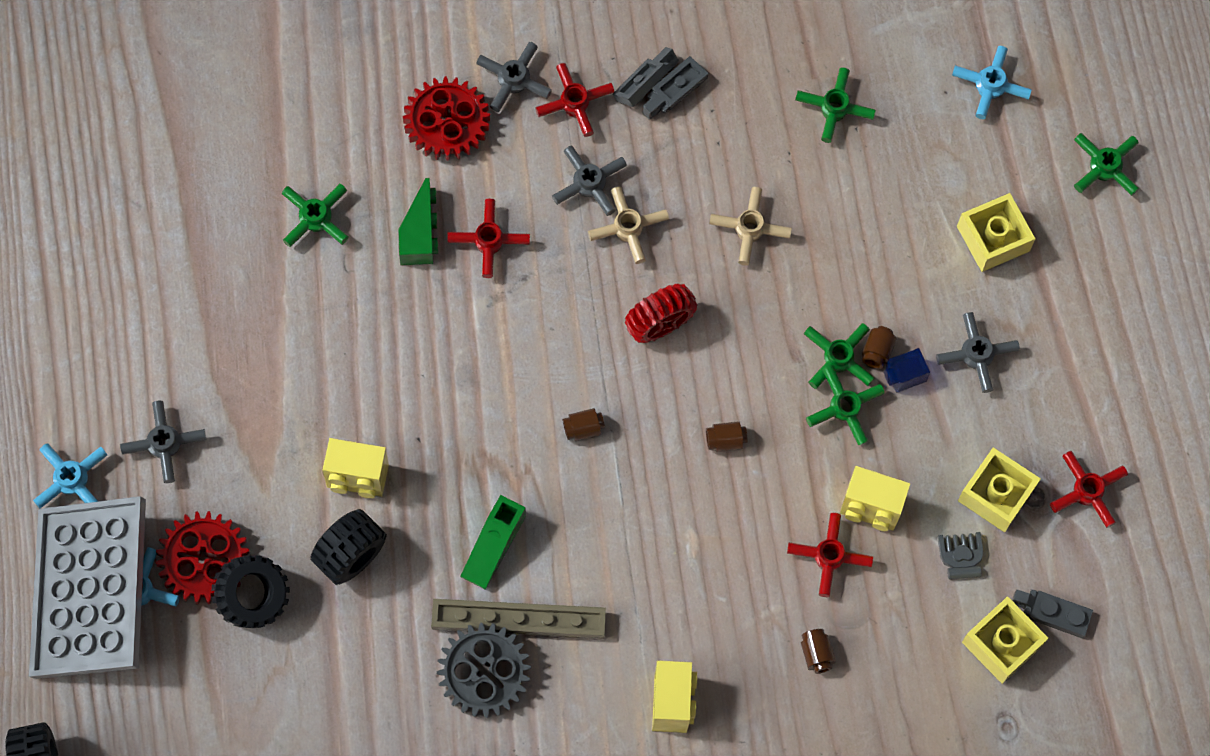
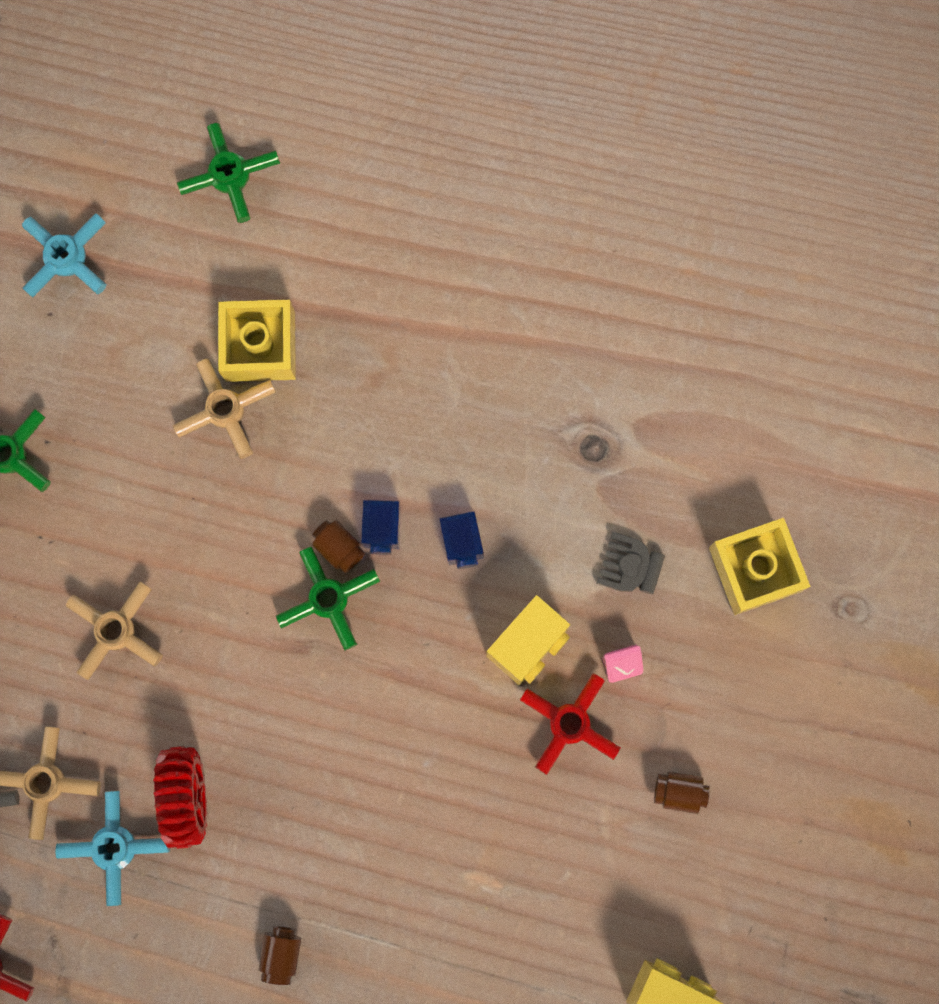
camera: 60 degrees left, 10 degrees up
reddish brown brick [706,421,748,452] -> none
green bar [806,365,885,446] -> none
dark grey bar [936,312,1020,393] -> none
light yellow brick [958,447,1041,533] -> none
dark grey hinge [1012,589,1093,639] -> none
red bar [1050,451,1128,528] -> none
none -> medium azure bar [55,791,170,906]
none -> tan bar [173,359,276,459]
none -> clear blue brick [439,511,484,569]
none -> bright pink slope [601,644,643,683]

